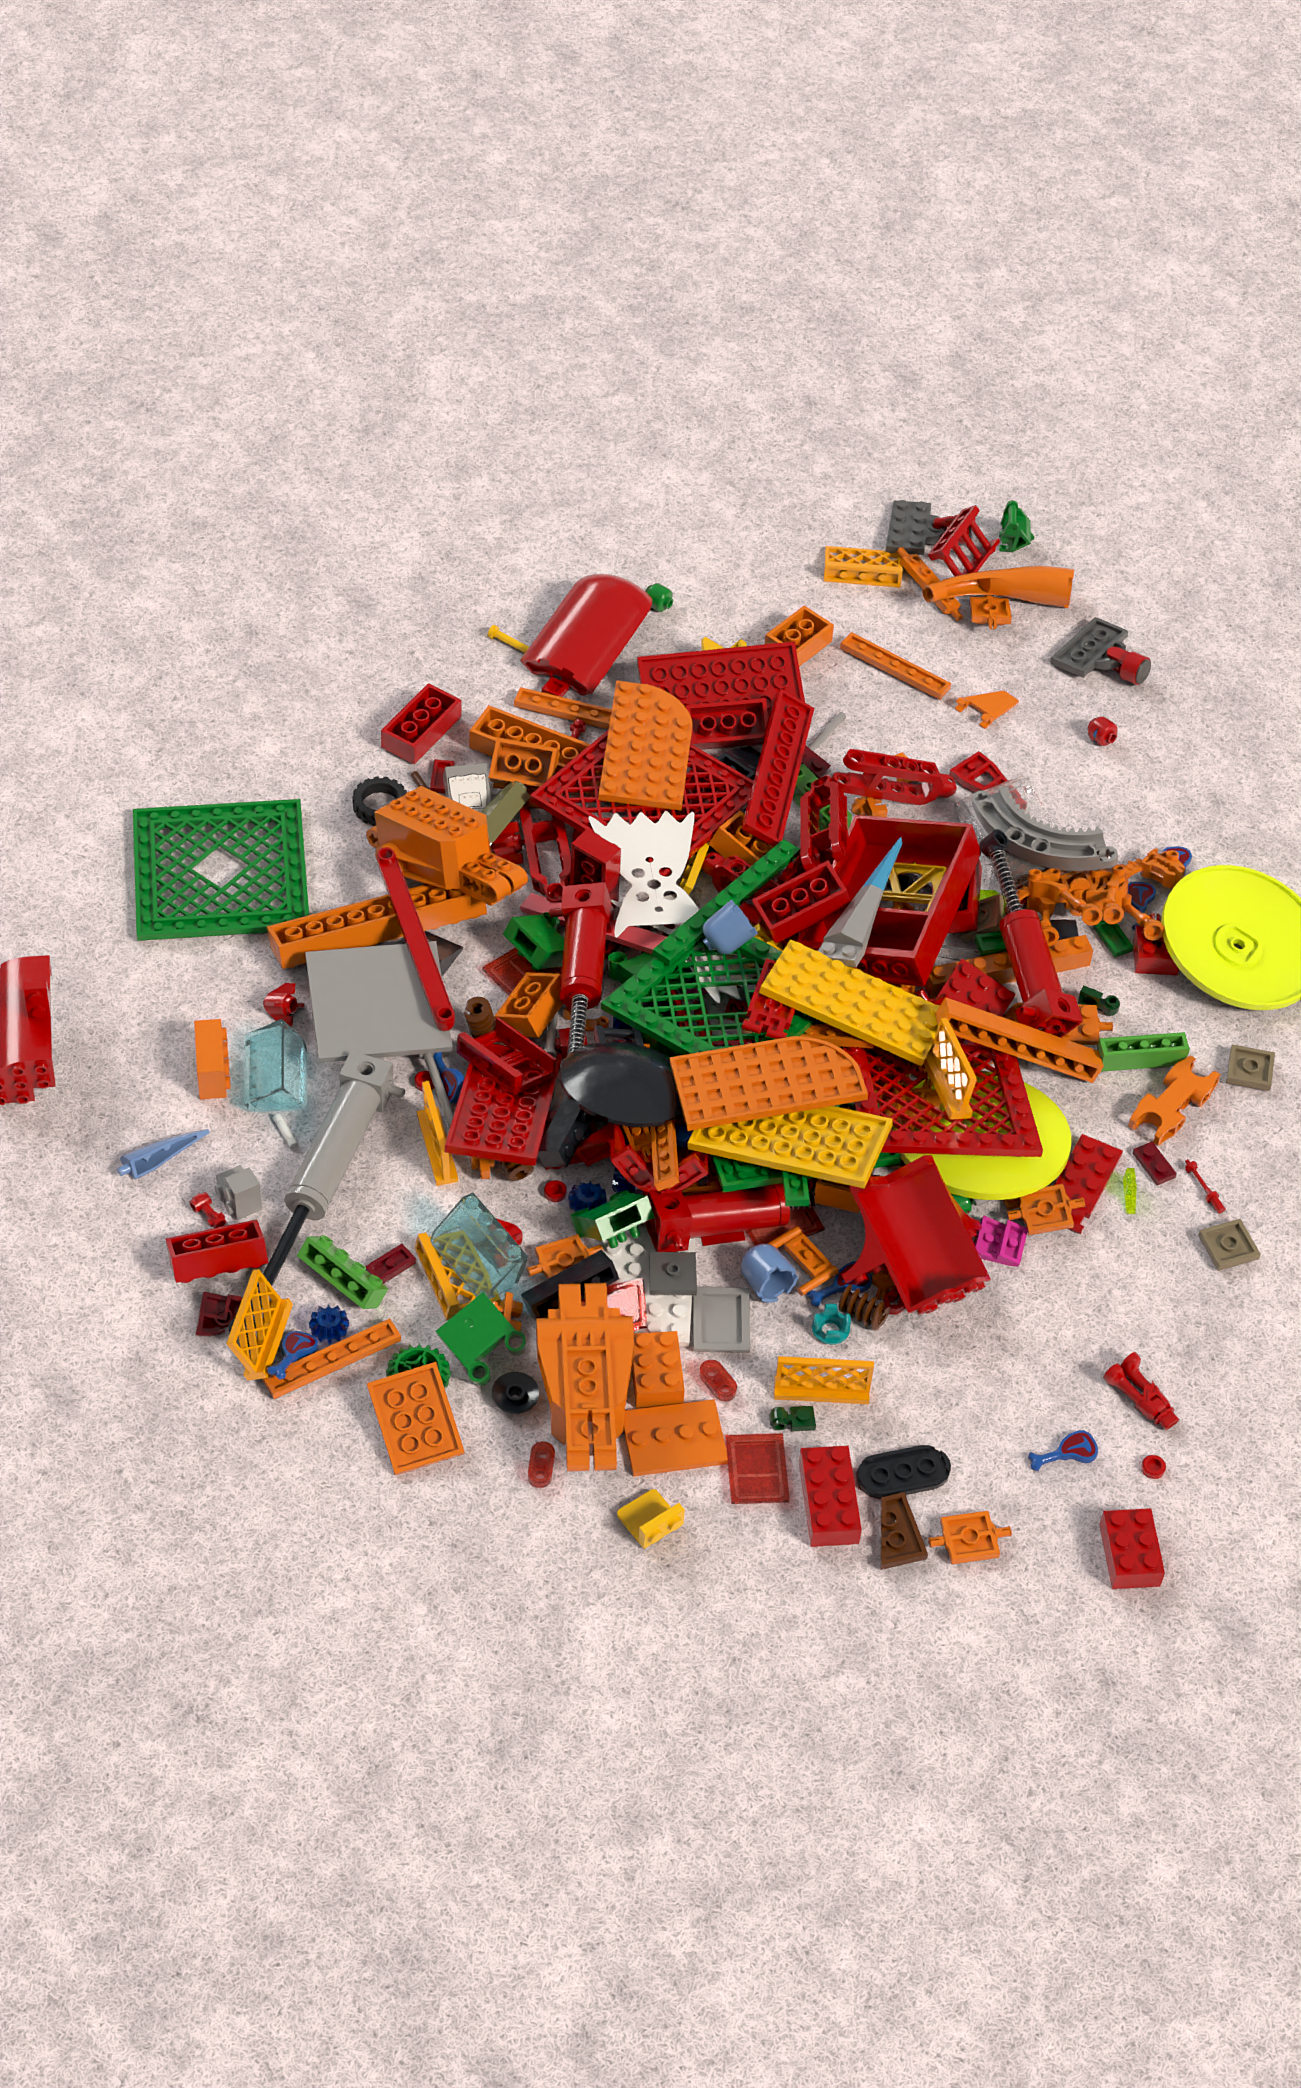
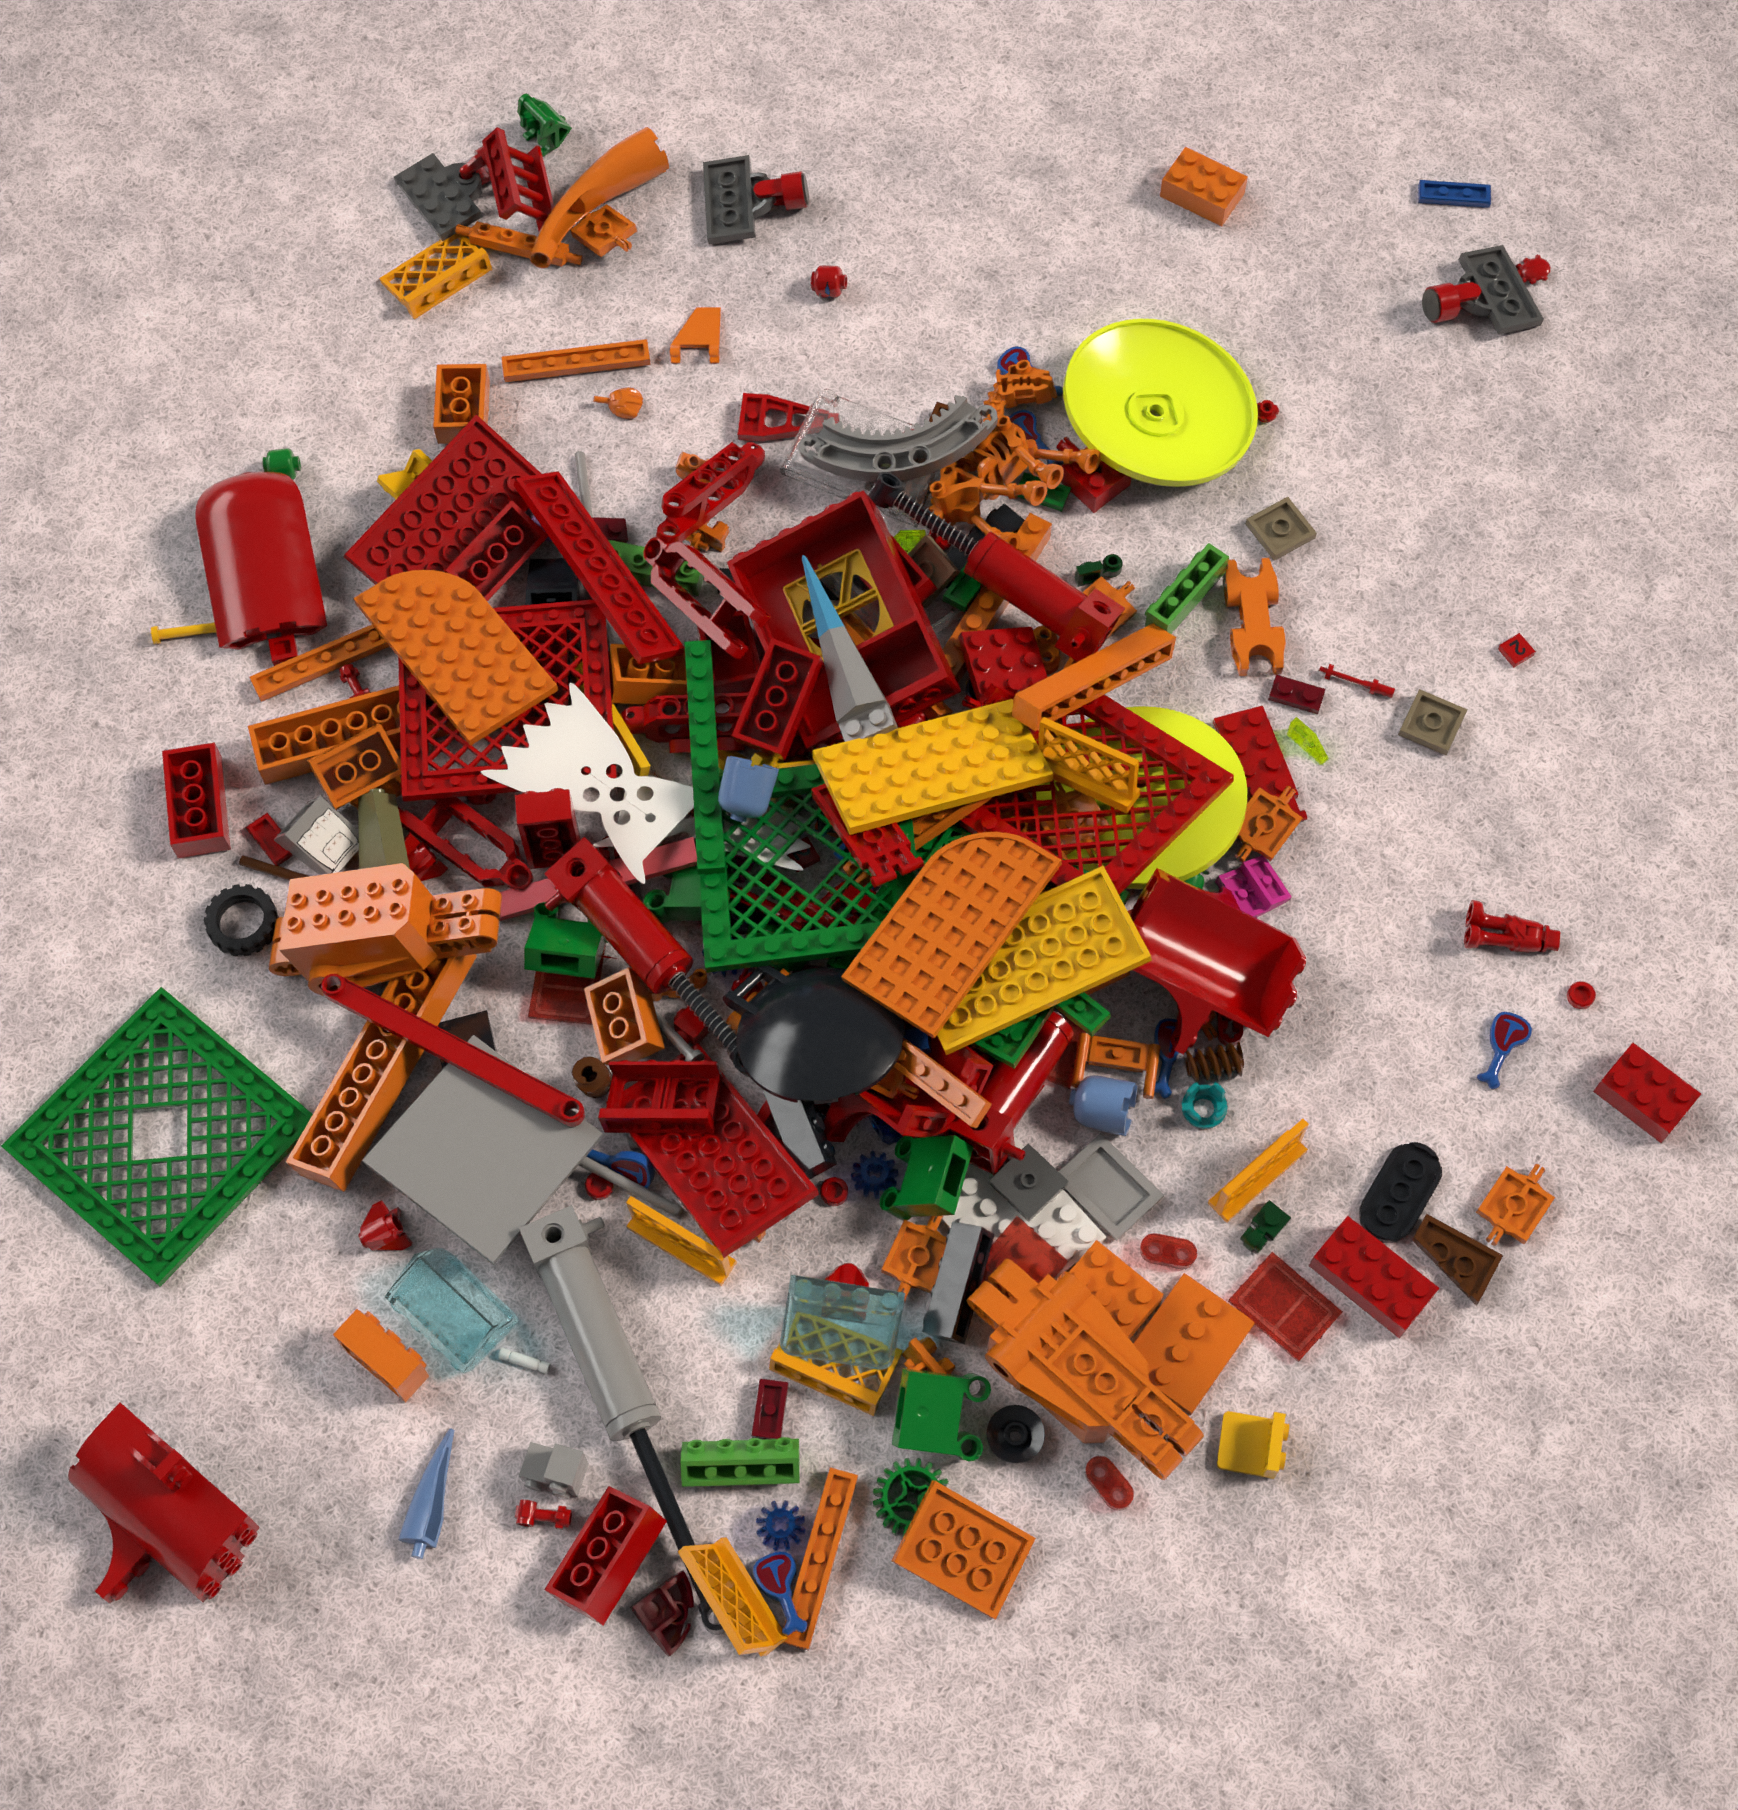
camera: 40 degrees left, 15 degrees up
none -> orange piece [593,387,643,419]

